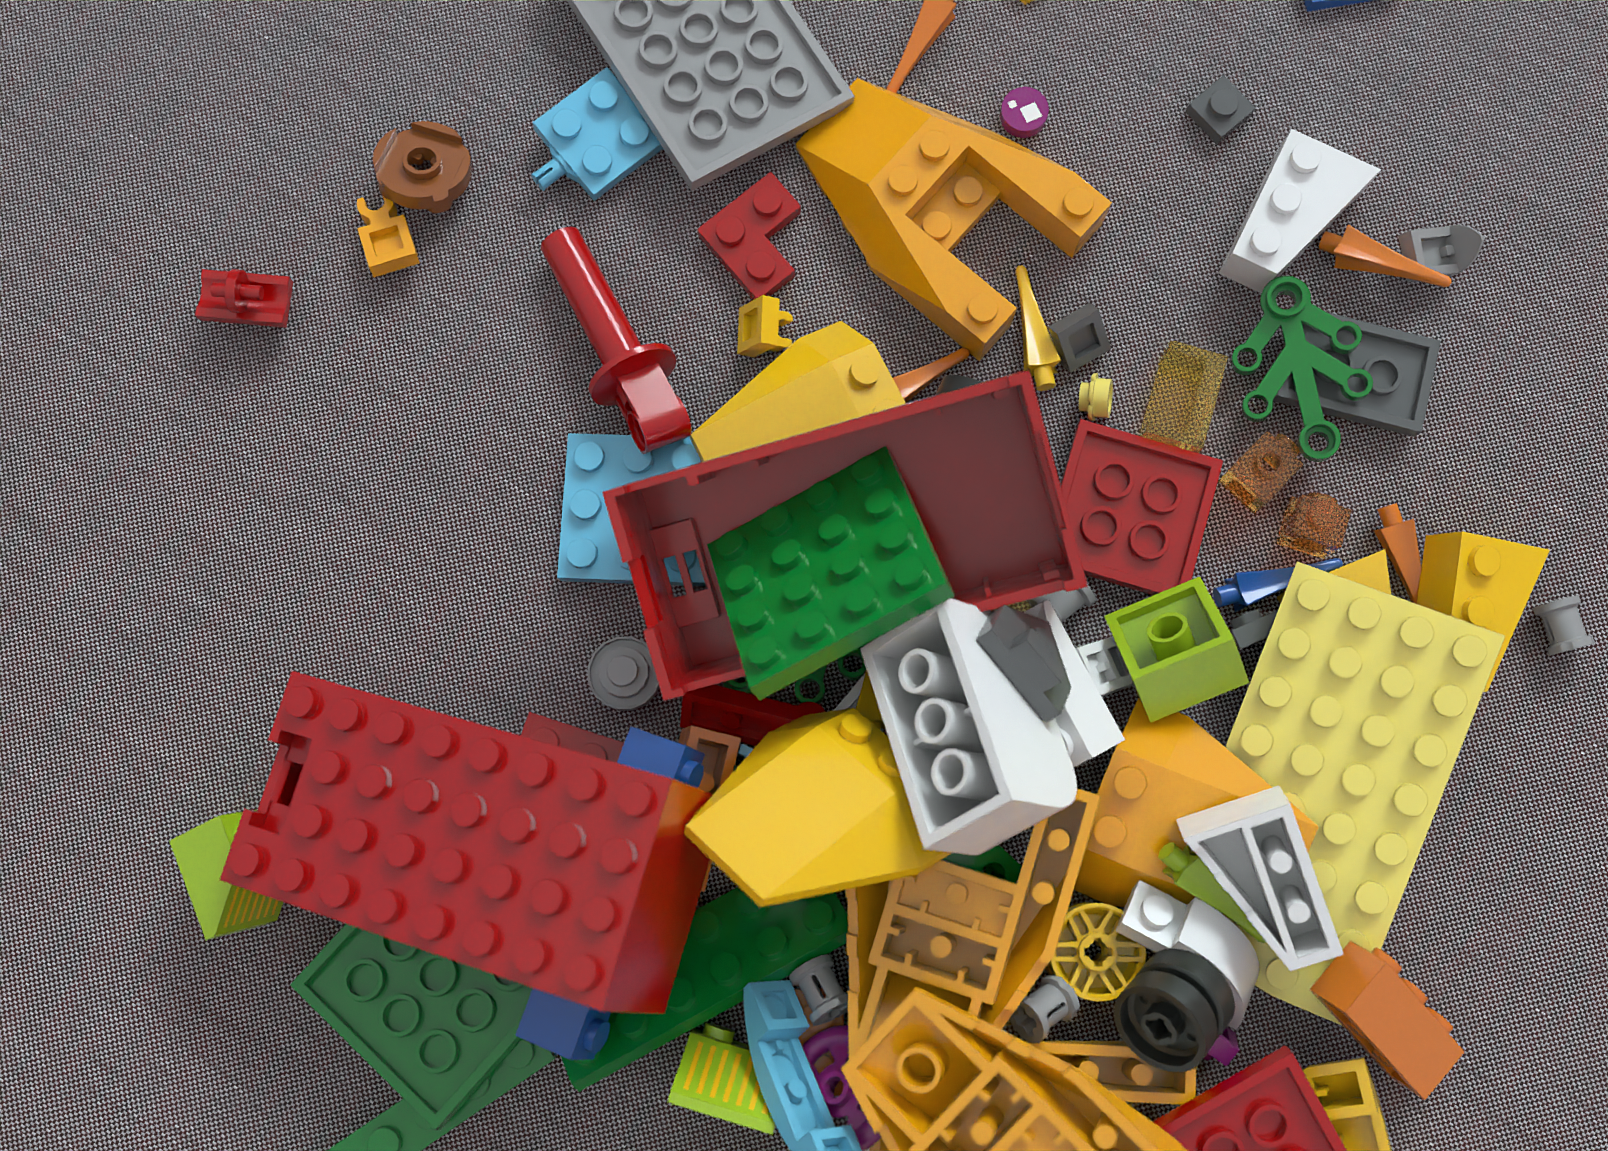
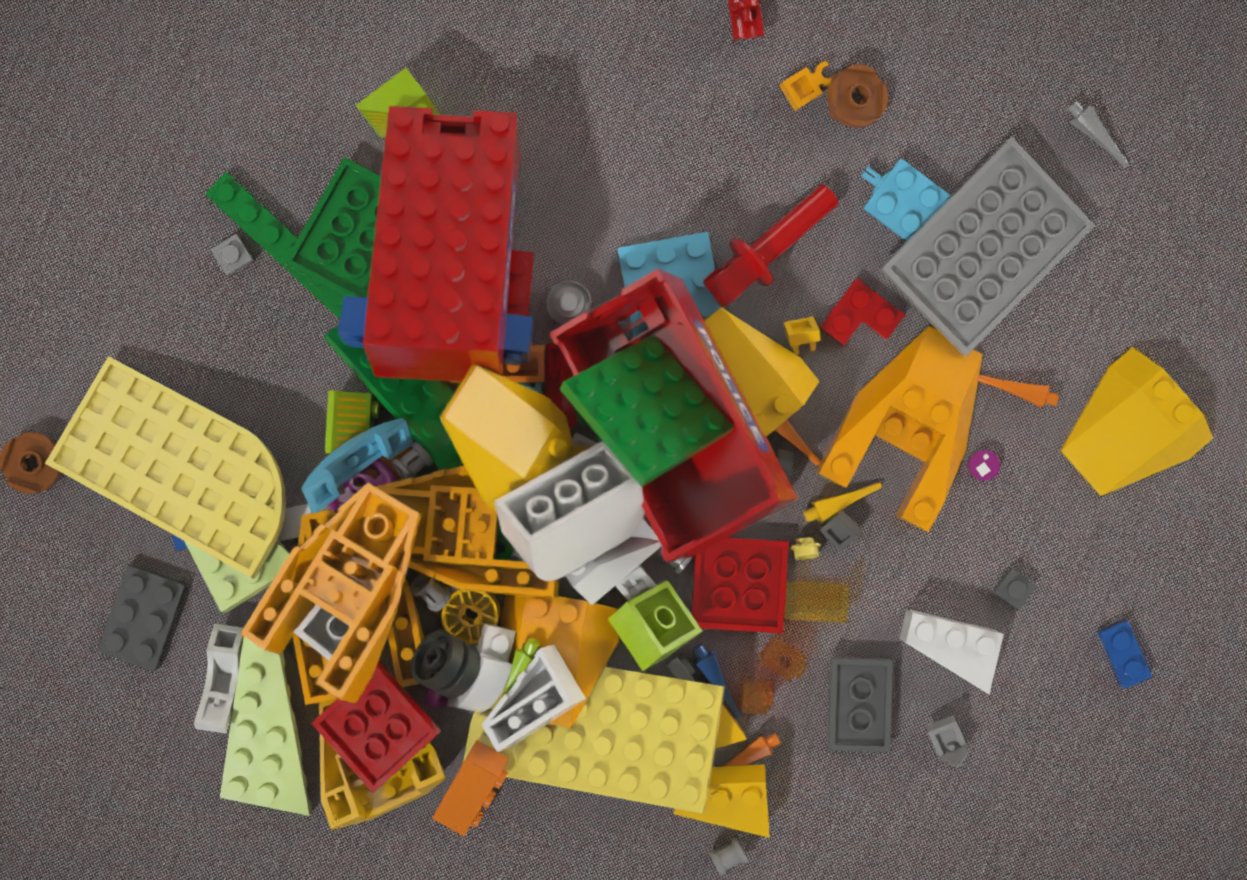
camera: 75 degrees right, 10 degrees up
dark grey plate [977,605,1072,722] -> none
green plant [1231,276,1373,462] -> none
orange piece [1319,225,1452,287] -> none

